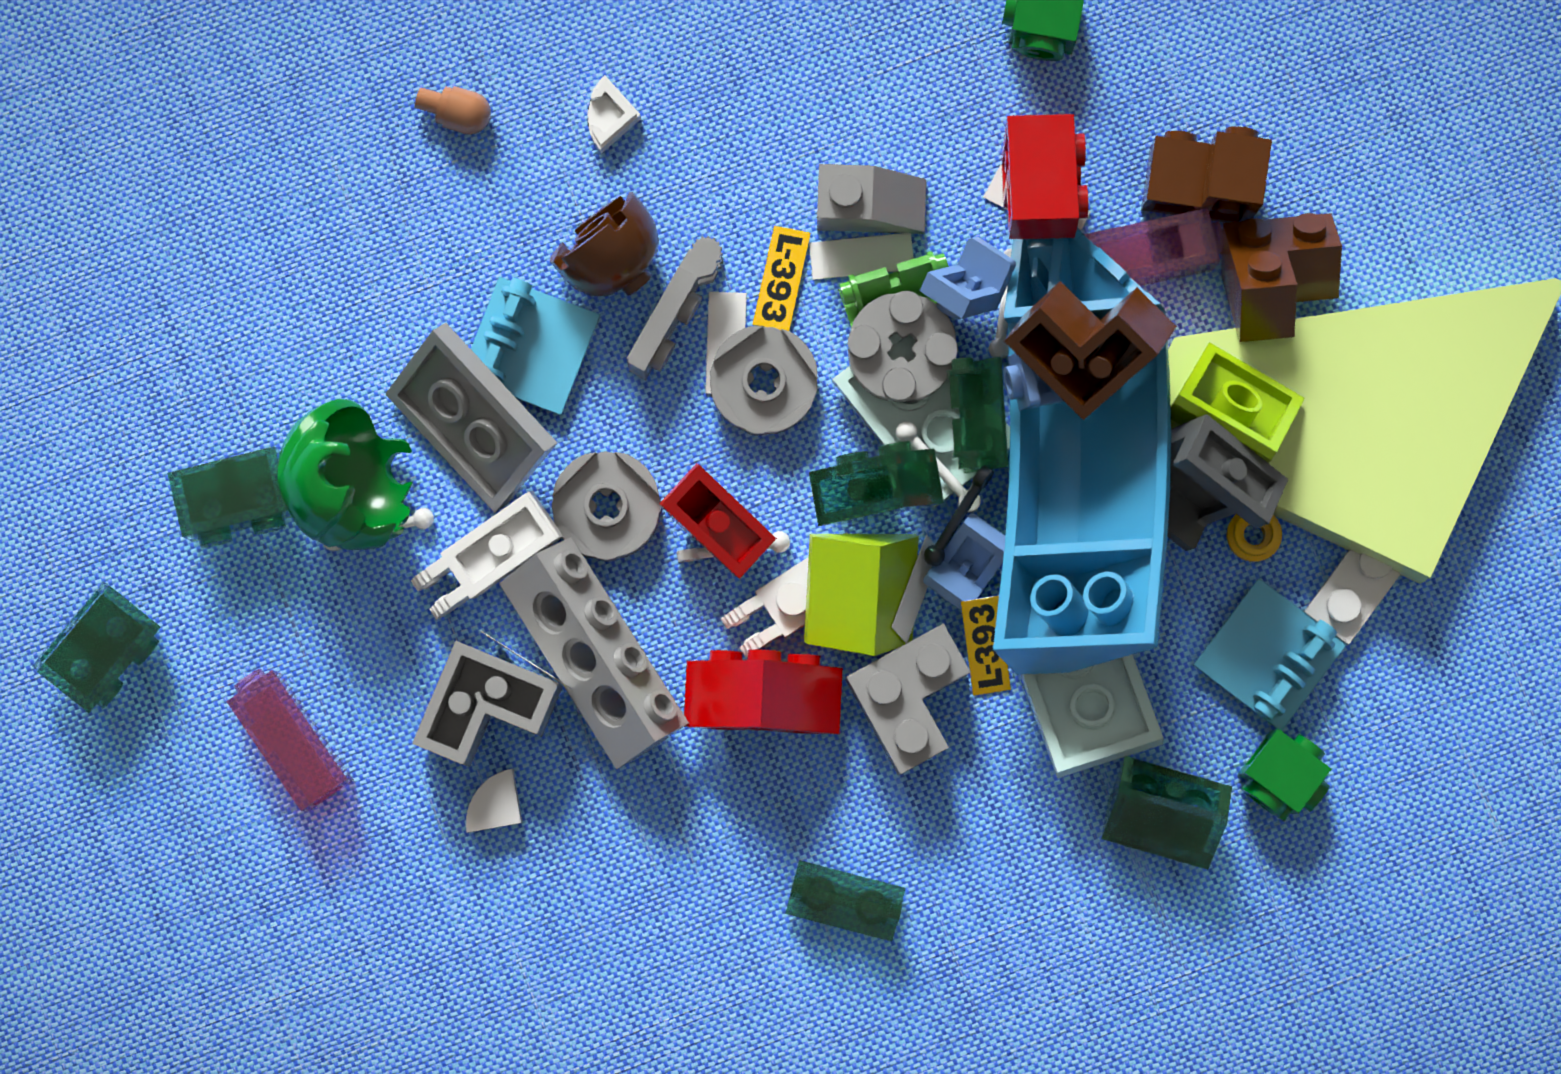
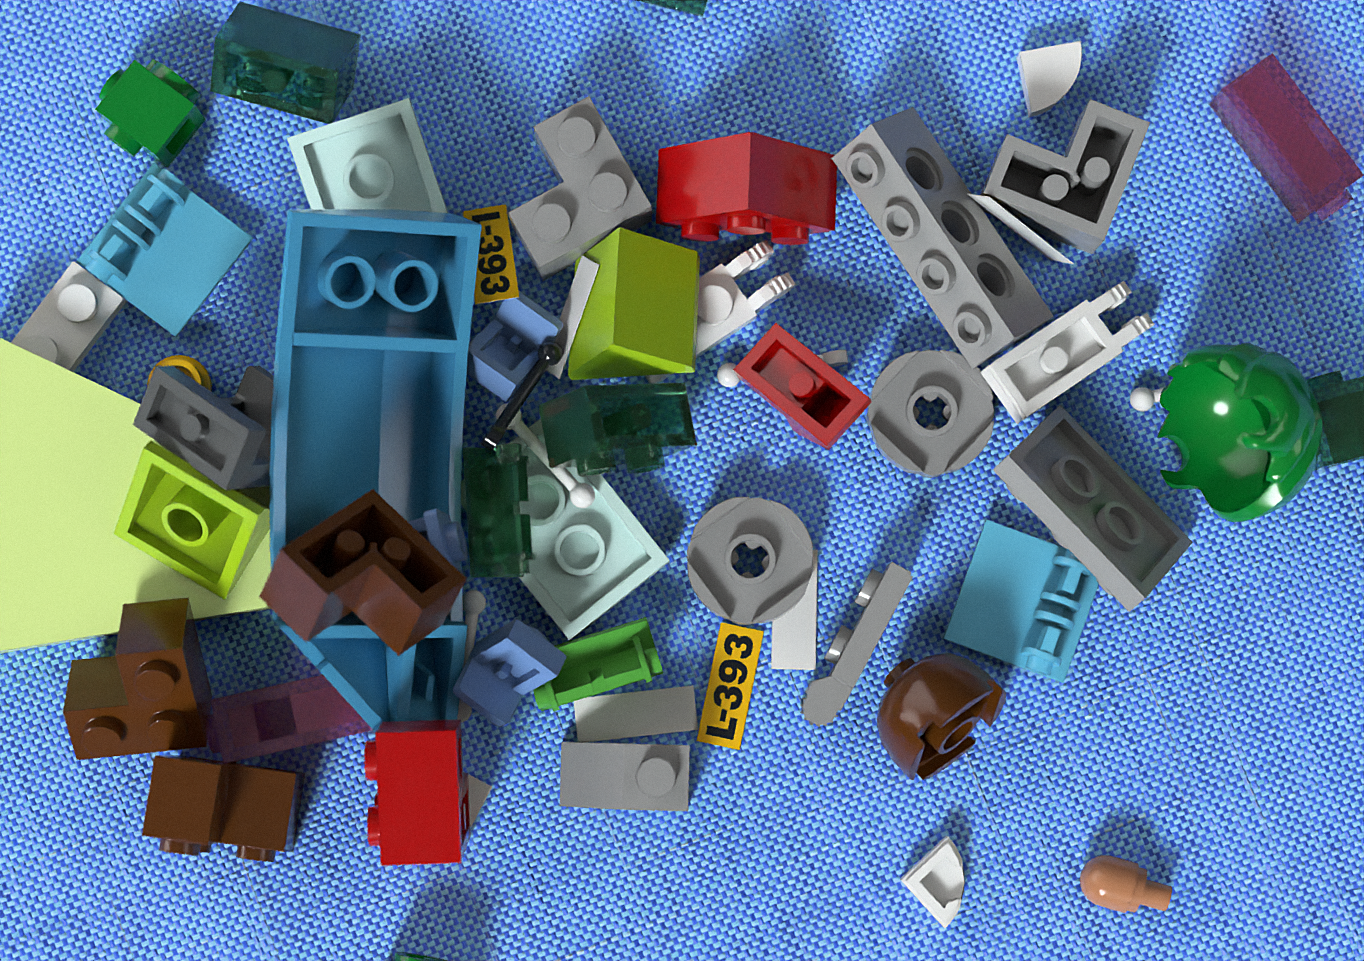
camera: 175 degrees right, 0 degrees up
light grey plate [847,291,958,403] -> none

